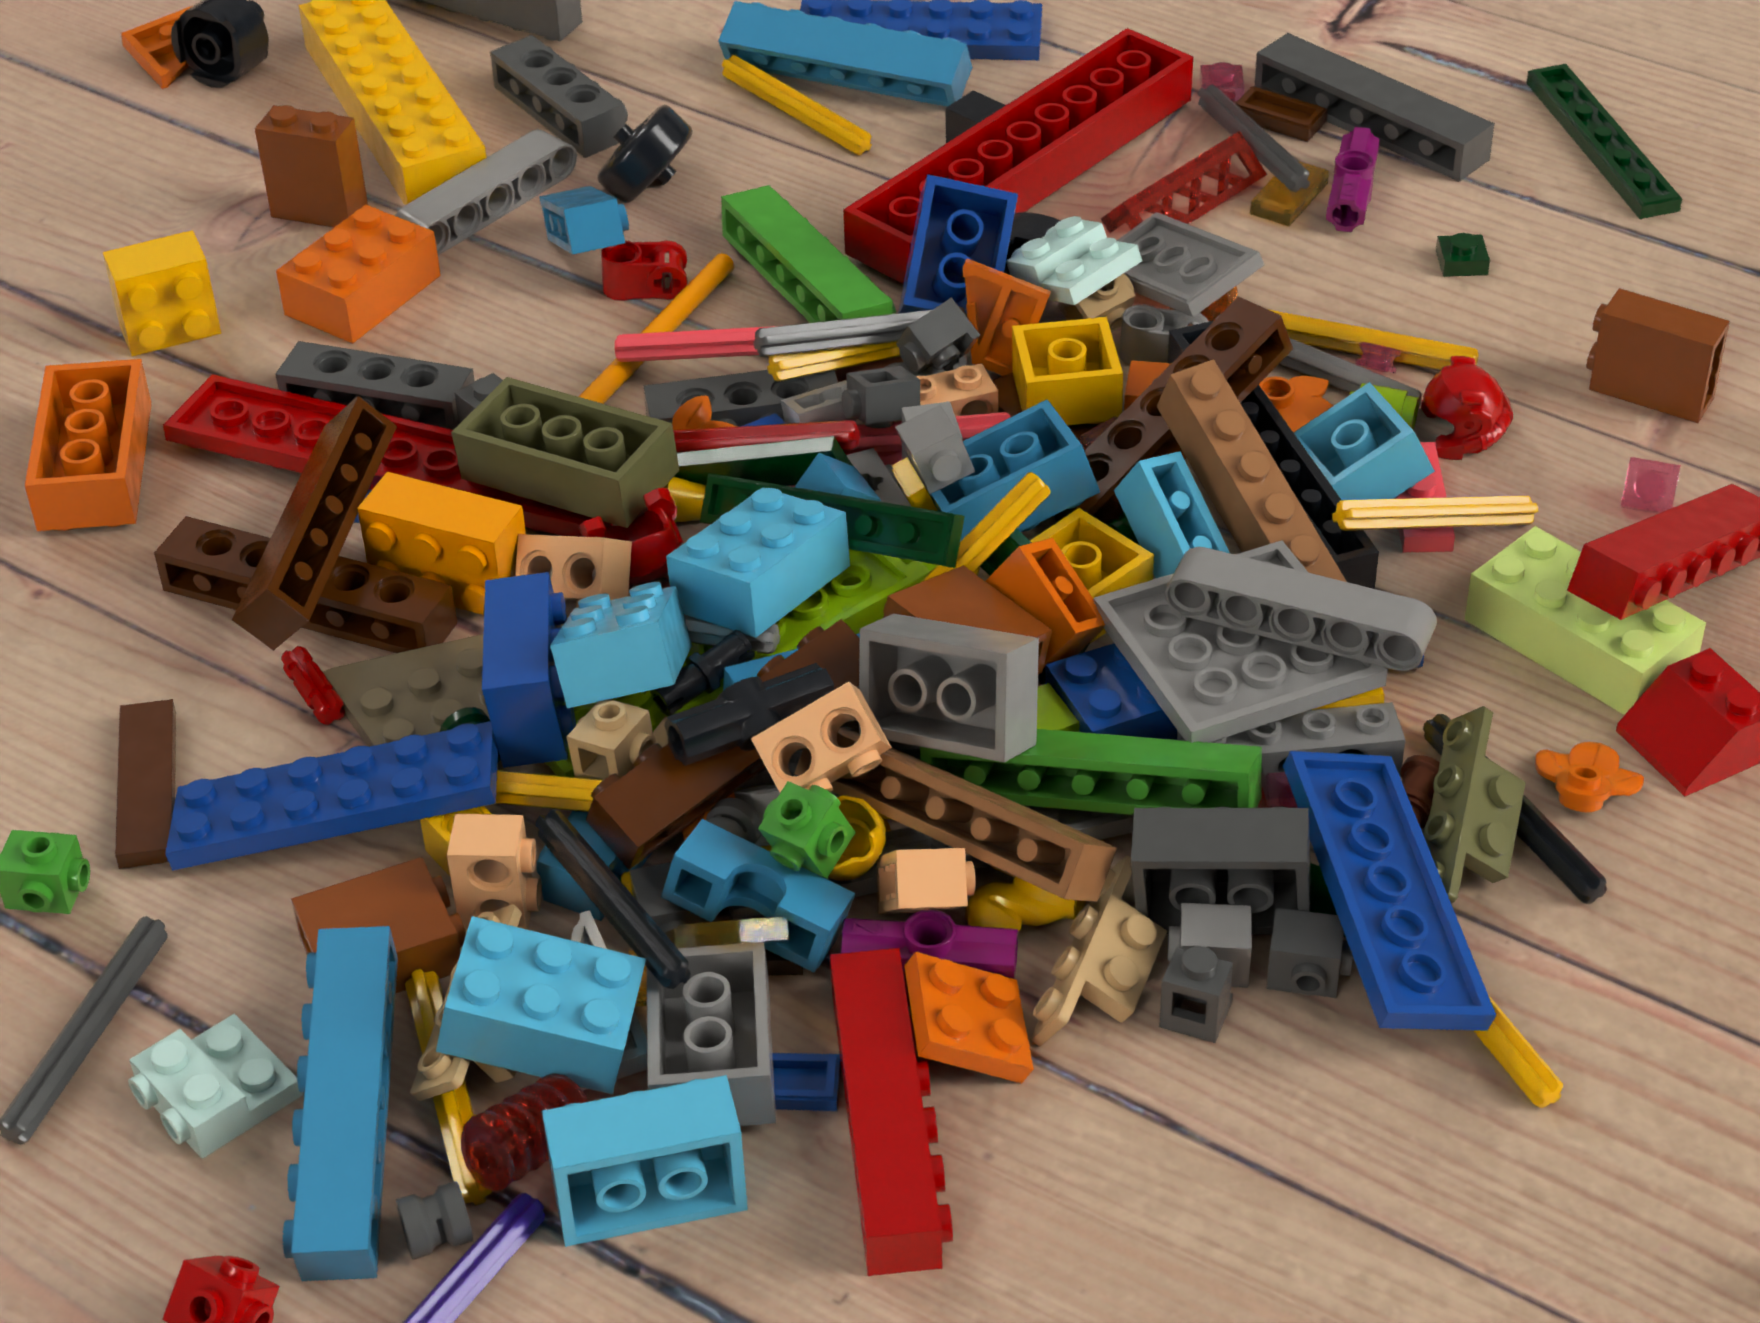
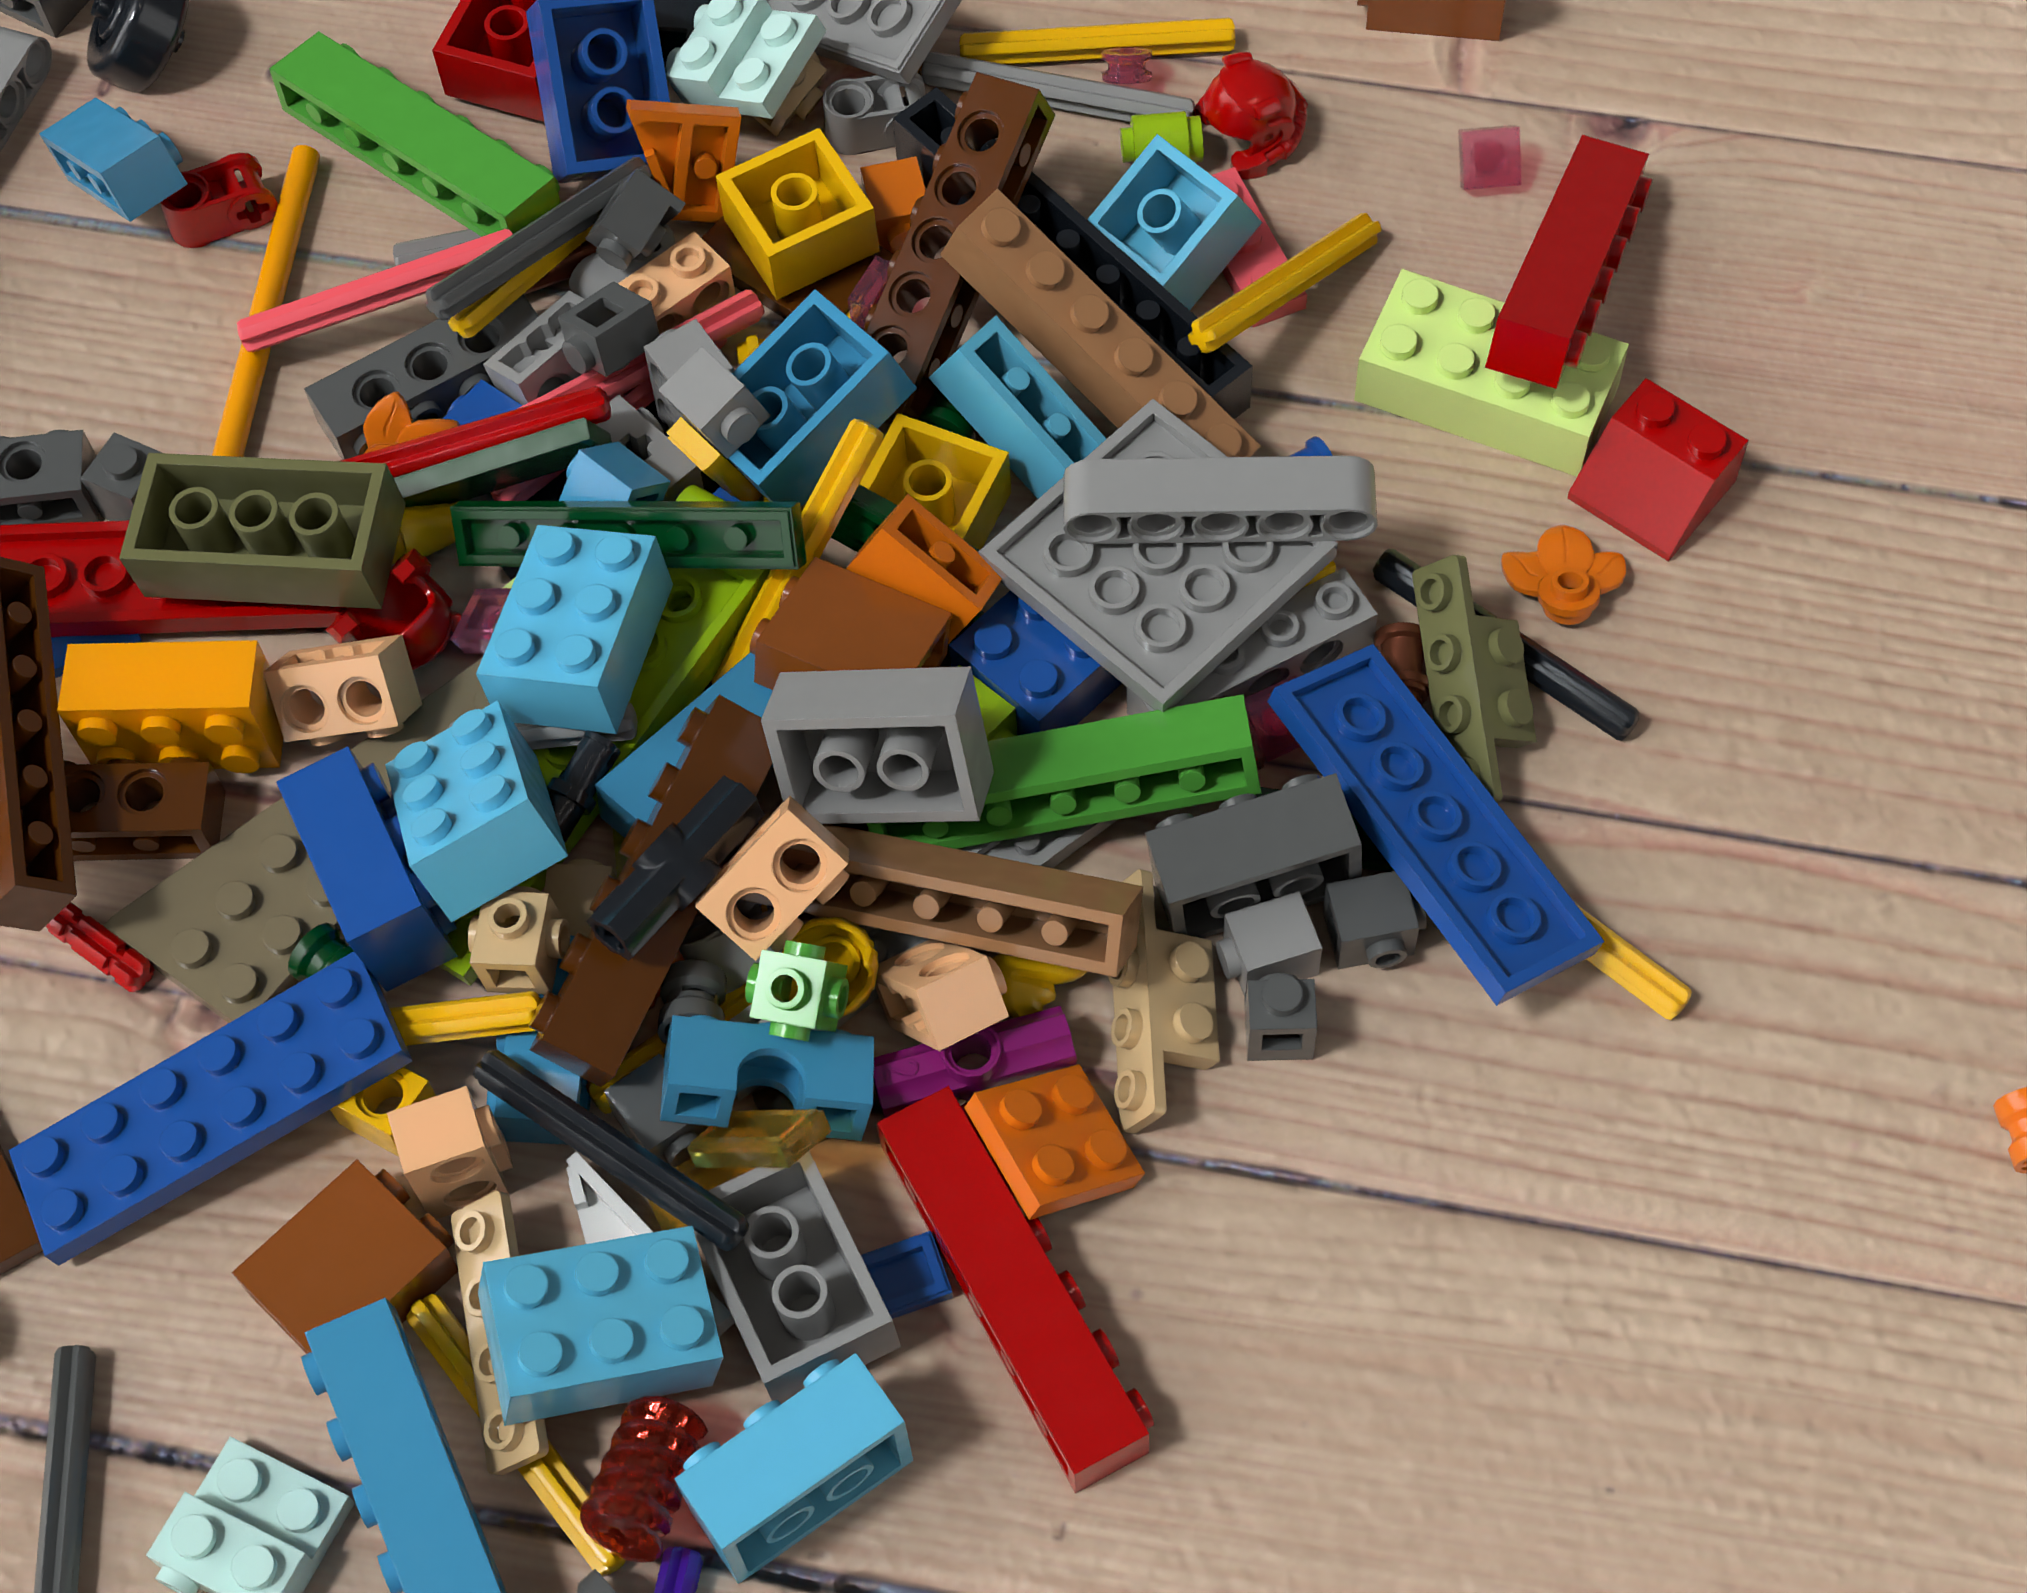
camera: 20 degrees left, 20 degrees up
orange plate [1259,376,1334,433] -> none

